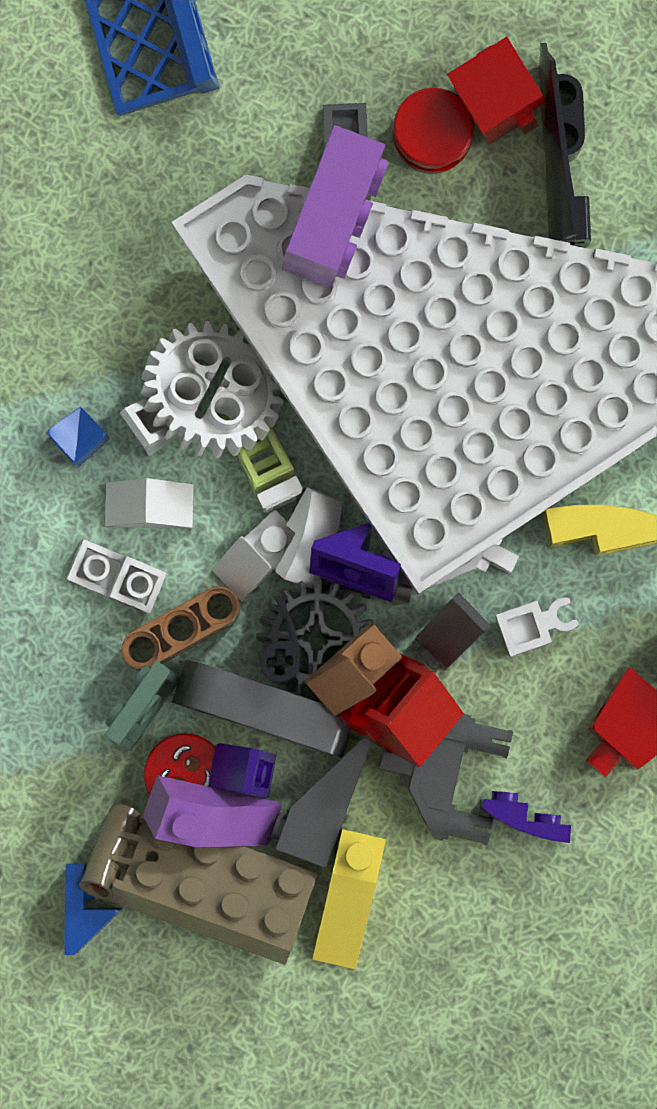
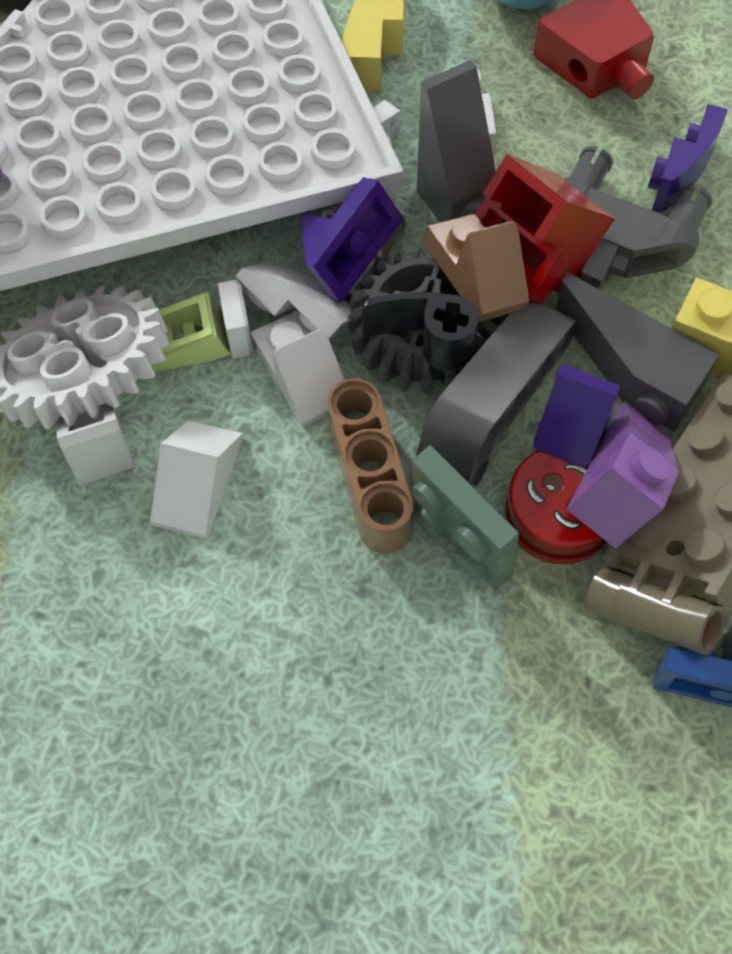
camera: 75 degrees left, 20 degrees down
blue slope [46,406,110,468] -> none
white slope [65,539,167,614] -> none

